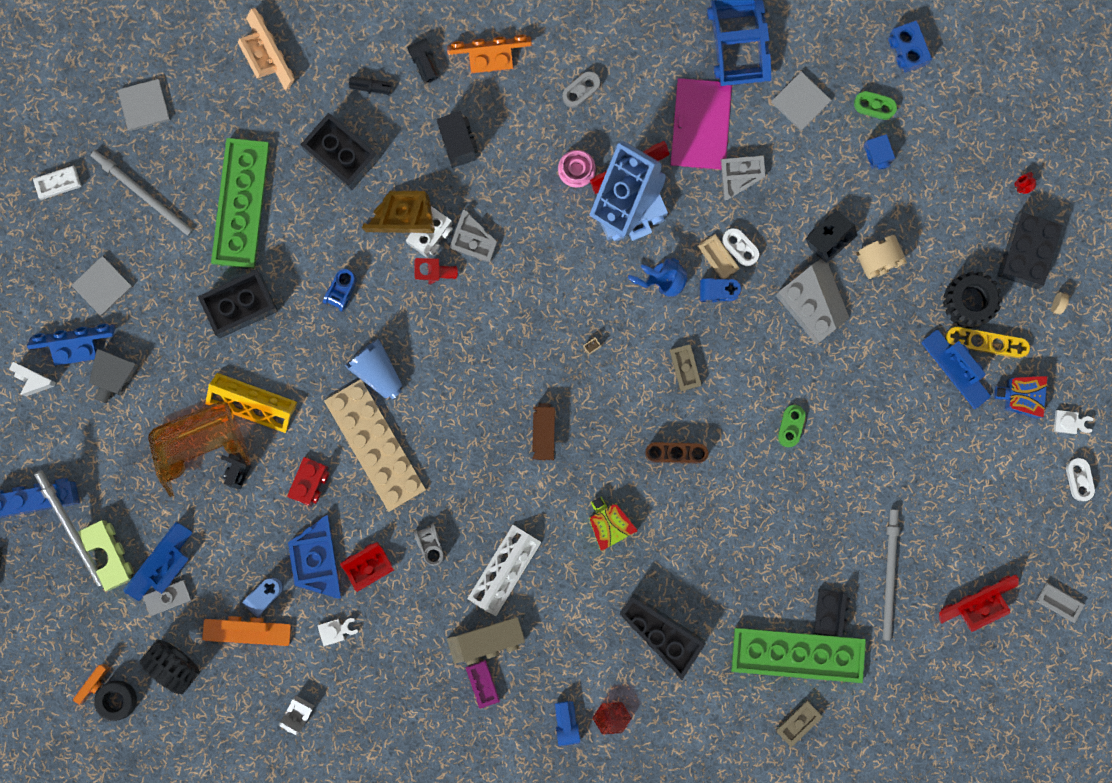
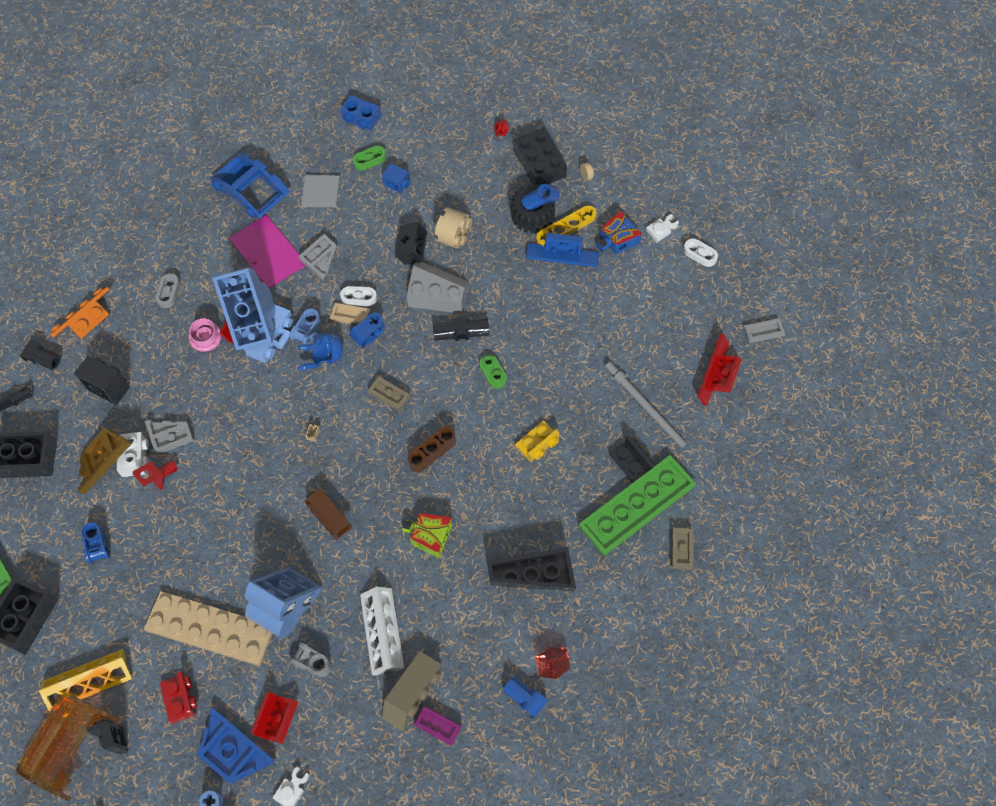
camera: 40 degrees left, 20 degrees down
medium blue cone [345,339,402,399] -> none
none -> medium blue brick [245,567,322,639]
none -> medium blue piece [290,308,322,345]
none -> black piece [433,318,490,341]
none -> yellow bracket [515,420,560,462]
none -> blue piece [522,184,560,211]

